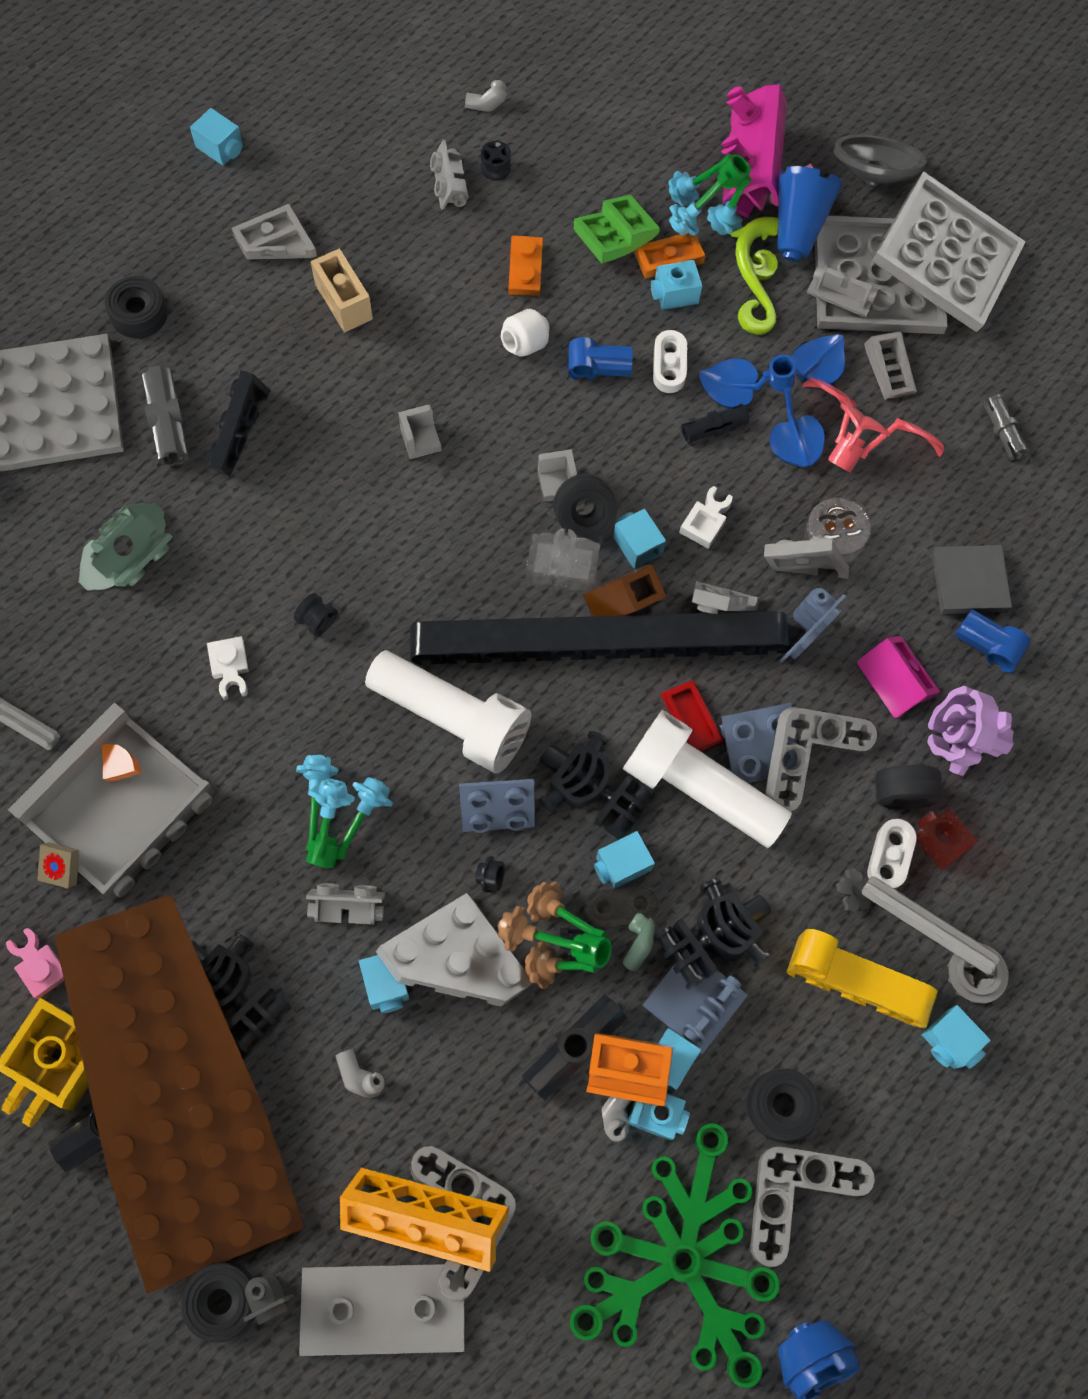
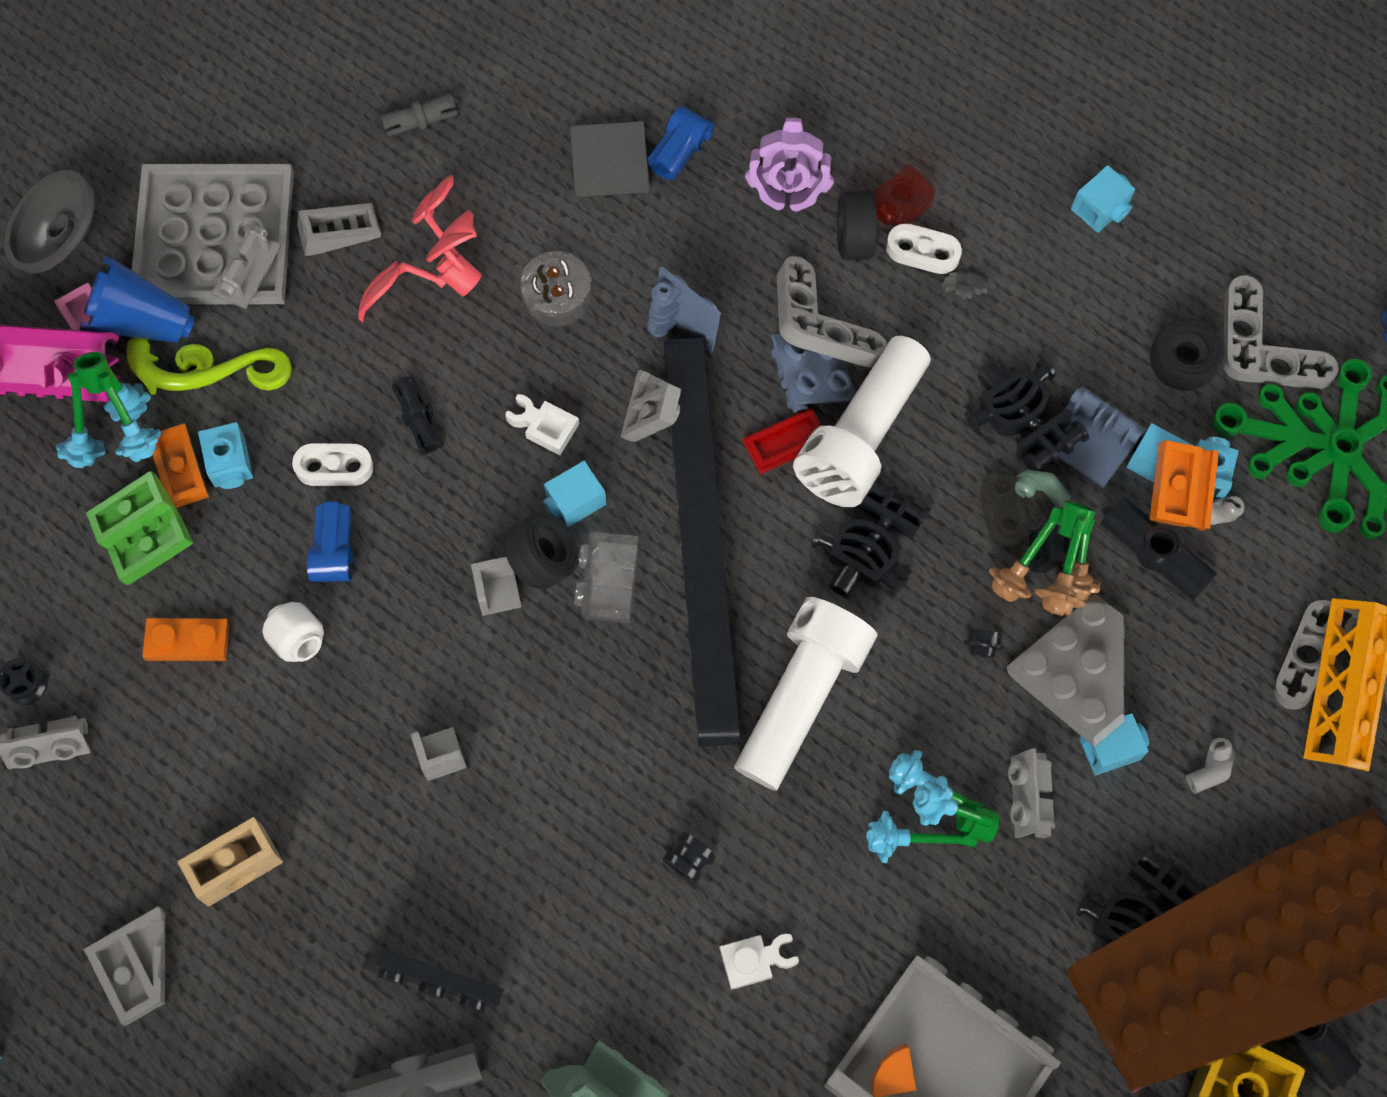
camera: 90 degrees left, 0 degrees up
sand blue hinge [459,779,535,833] -> none
reddish brown slope [582,565,667,616] -> none
medium azure brick [594,831,655,890] -> none
blue plant [699,335,845,468] -> none
light grey wing [764,536,849,579] -> none
yellow beam [787,929,938,1028] -> none
dark pink panel [857,636,941,718] -> none
light grey axle [862,876,1000,974] -> none
light grey plate [871,171,1026,332] -> none
light grey gear [947,944,1008,1004] -> none

